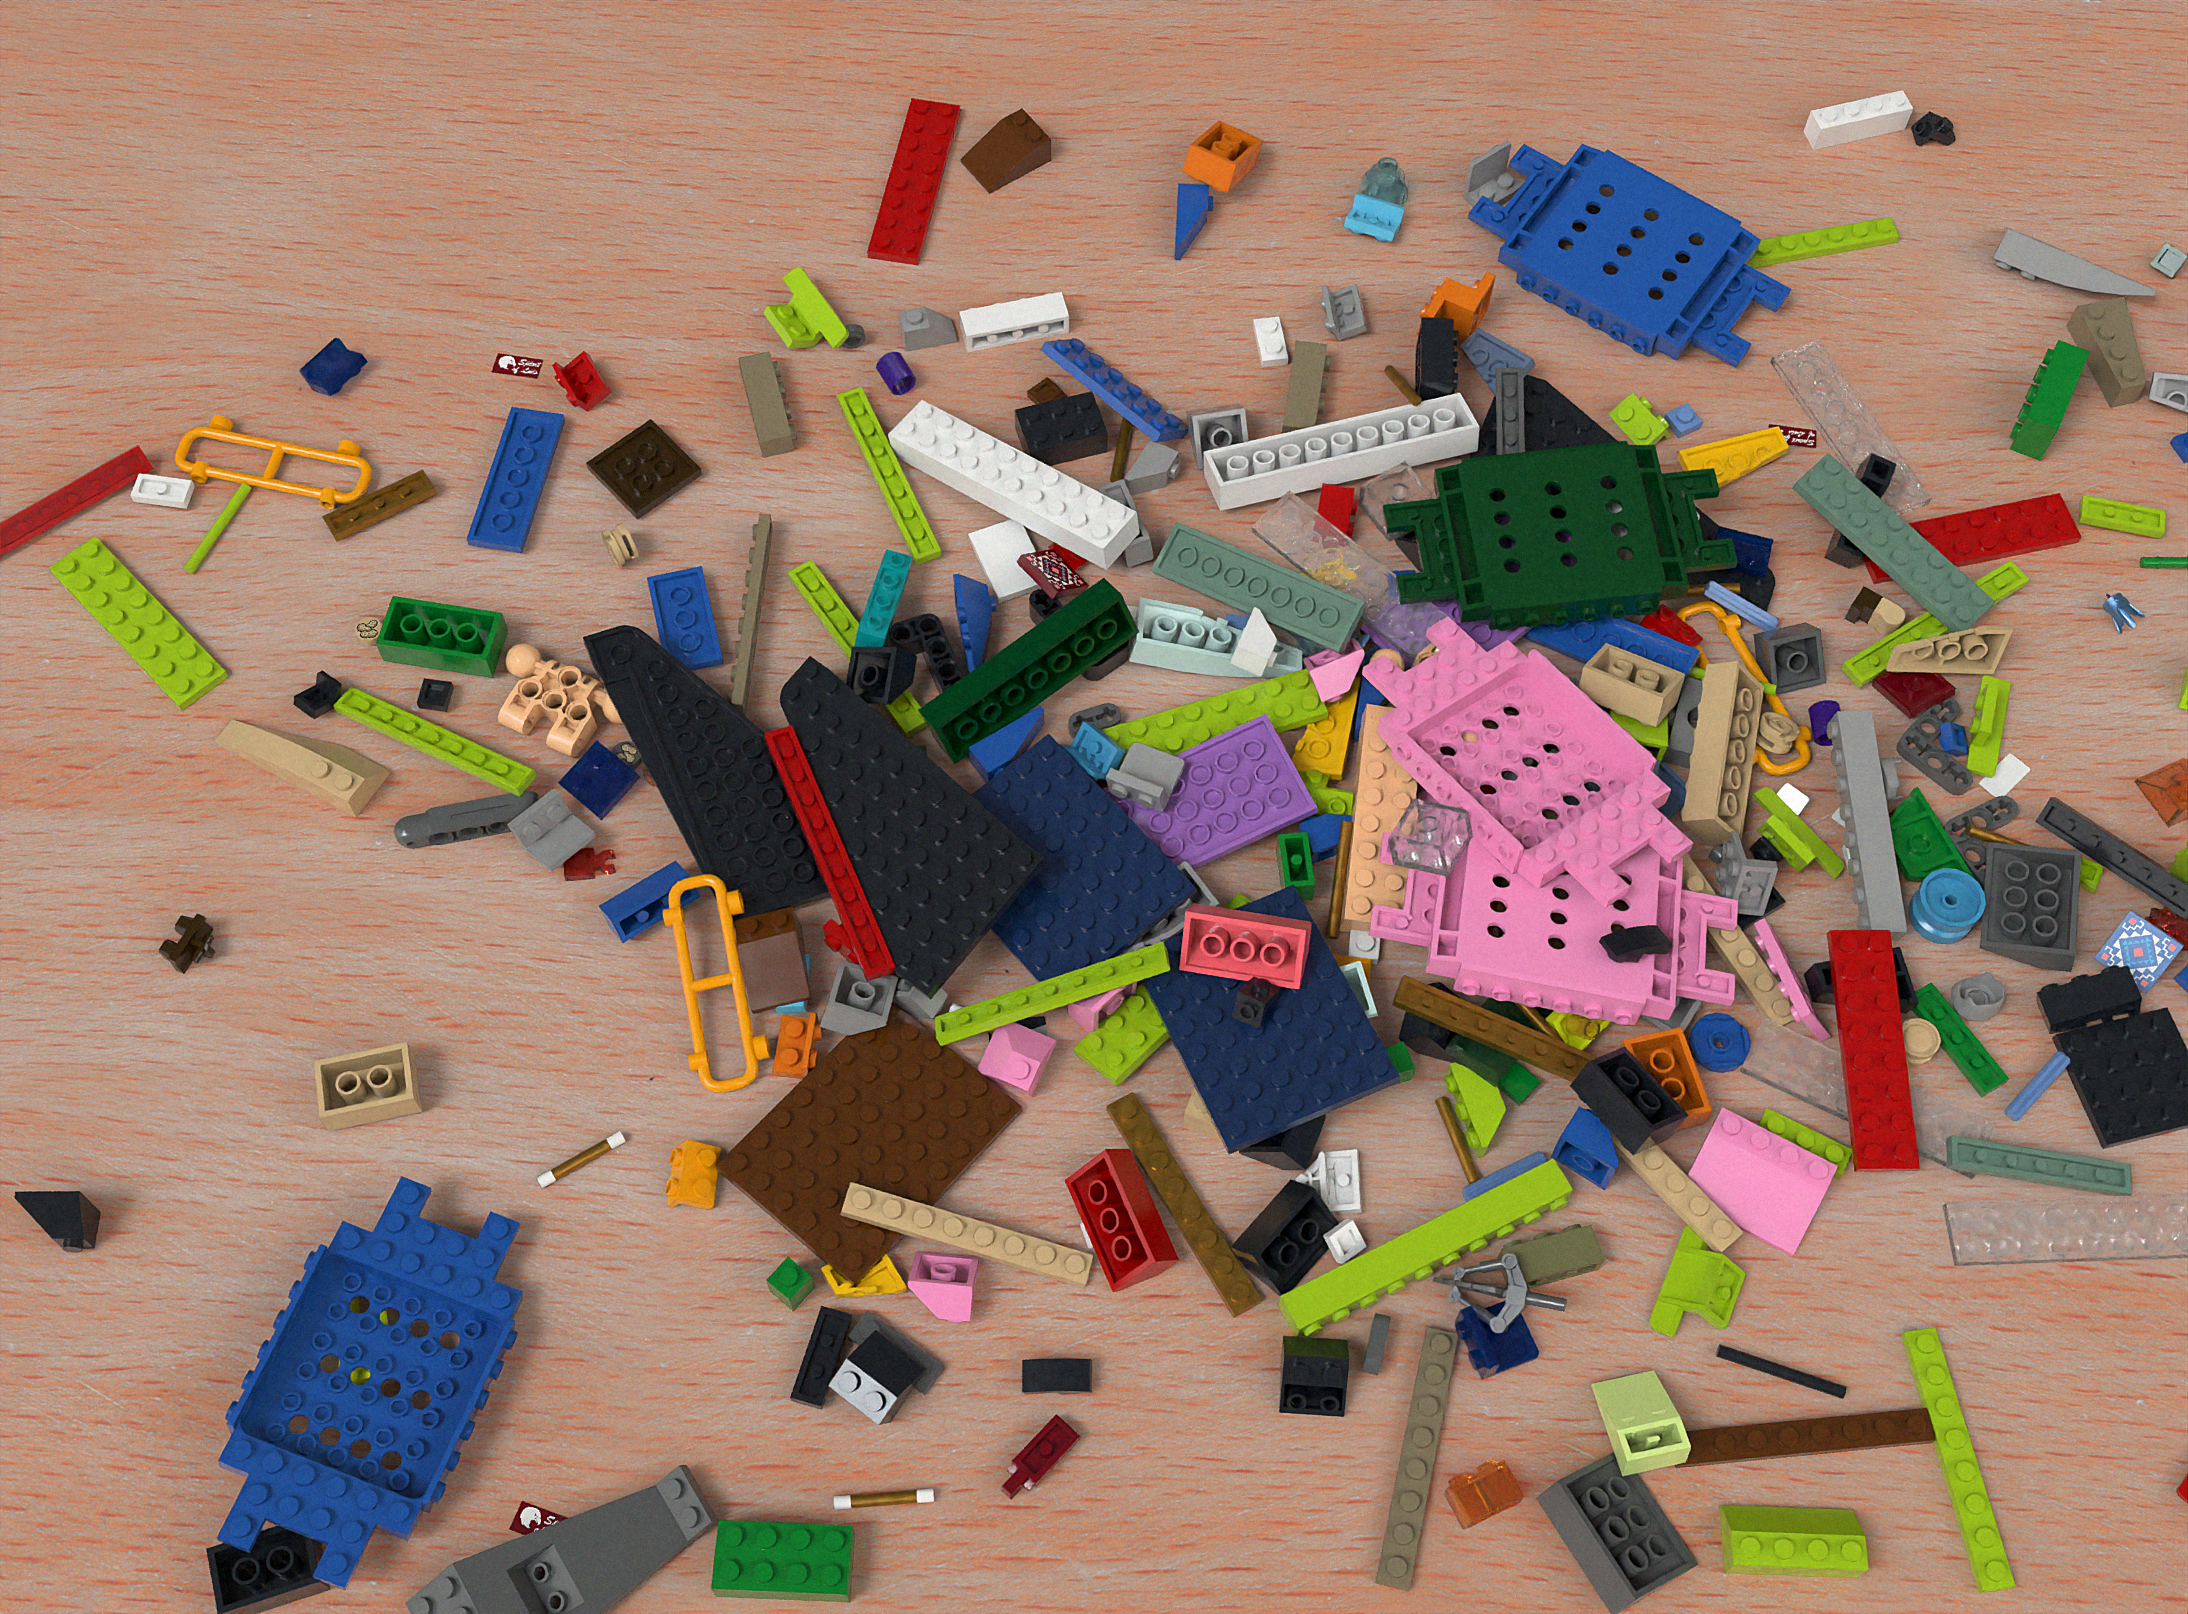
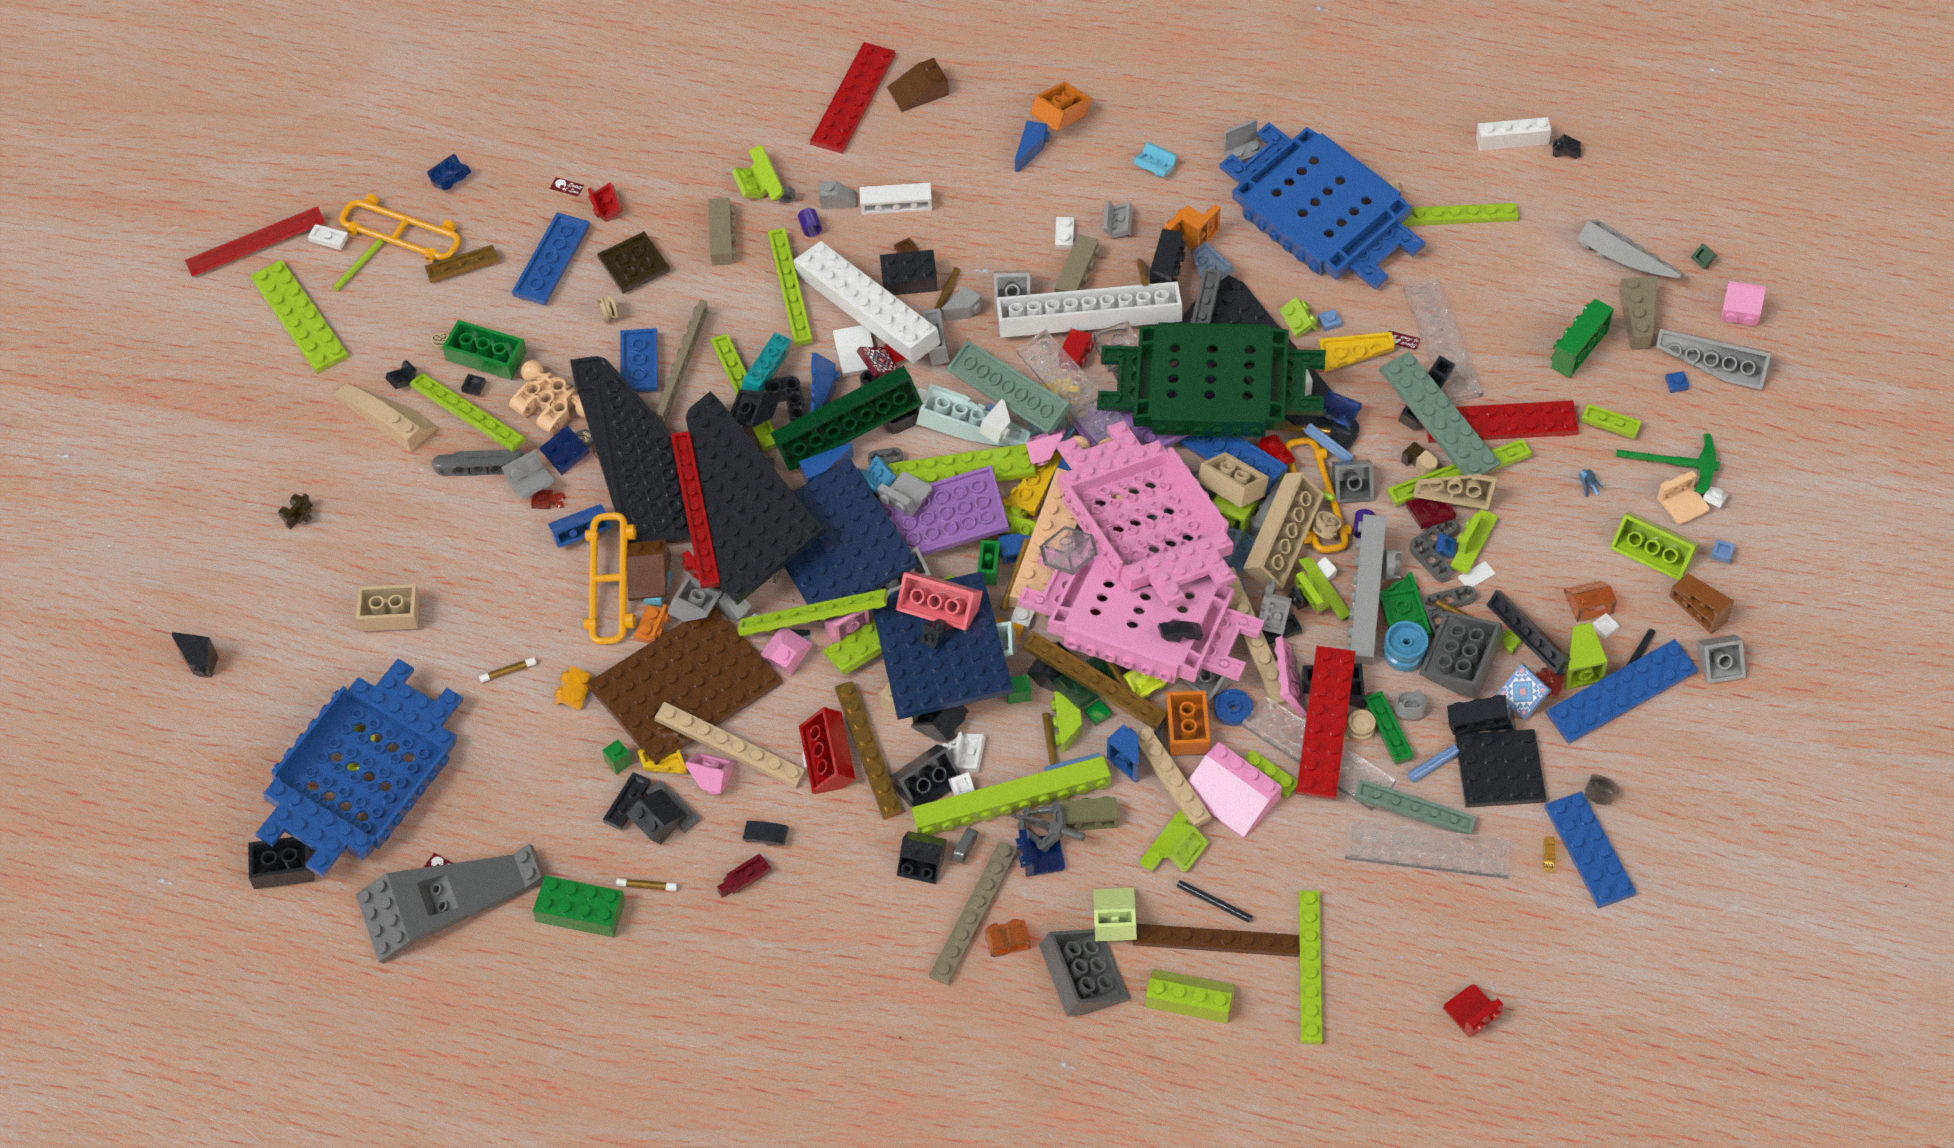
camera: 15 degrees right, 5 degrees down
blue plate [1041,338,1188,442] -> none
clear light blue piece [1358,157,1409,207] -> none
clear yellow hinge [1566,1014,1600,1040] -> none
black brick [1570,1047,1688,1156] -> none

